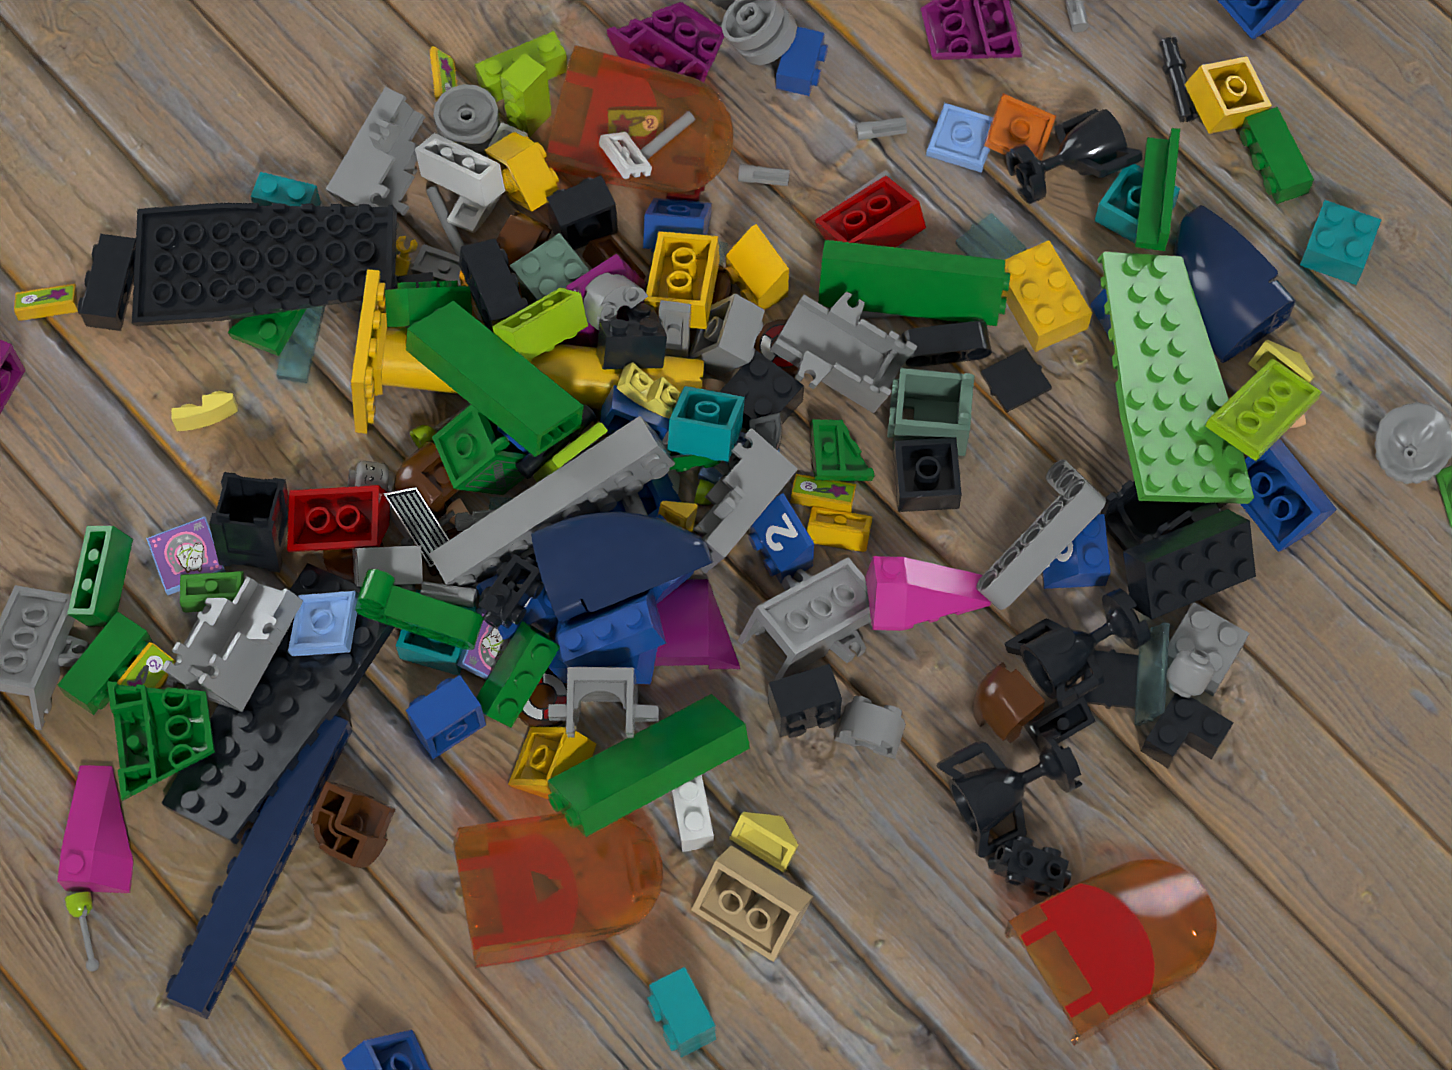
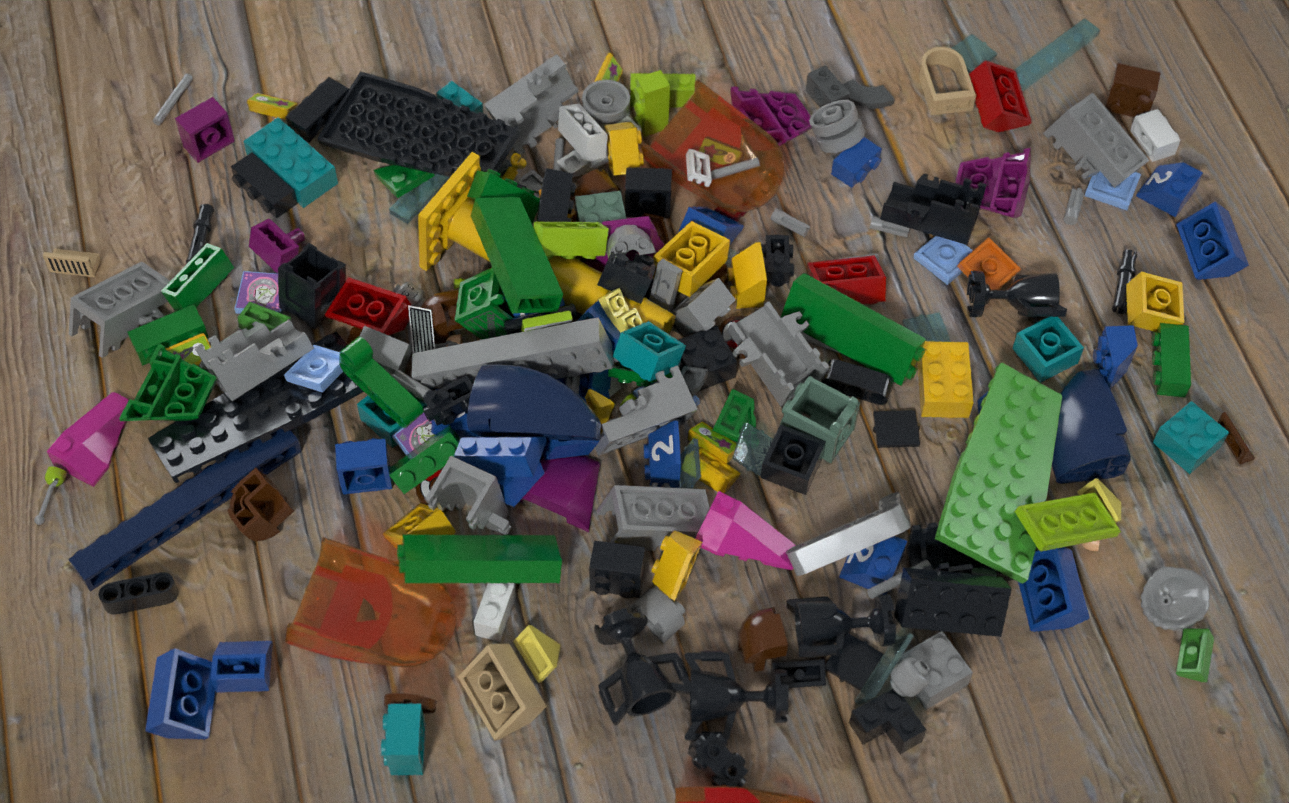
camera: 25 degrees right, 10 degrees down
light yellow slope [171,391,238,432] -> none
green fence [1135,128,1180,251] -> none
none -> black beam [98,572,179,615]
none -> black pin [186,204,214,264]
none -> blue slope [211,641,273,693]
none -> black brick [231,152,298,219]
none -> teal brick [243,117,338,208]
none -> magenta brick [249,219,305,273]
none -> reddish brown tile [383,693,437,714]
none -> black piece [594,608,691,725]
none -> yellow slope [651,530,703,601]
none -> clear light blue piece [680,438,701,489]
none -> clear light blue piece [732,423,773,476]
none -> black brick [761,234,794,287]
none -> light grey bar [867,560,930,599]
none -> black piece [880,173,987,245]
none -> blue slope [1093,326,1138,390]
none -> reddish brown slope [1218,412,1255,464]

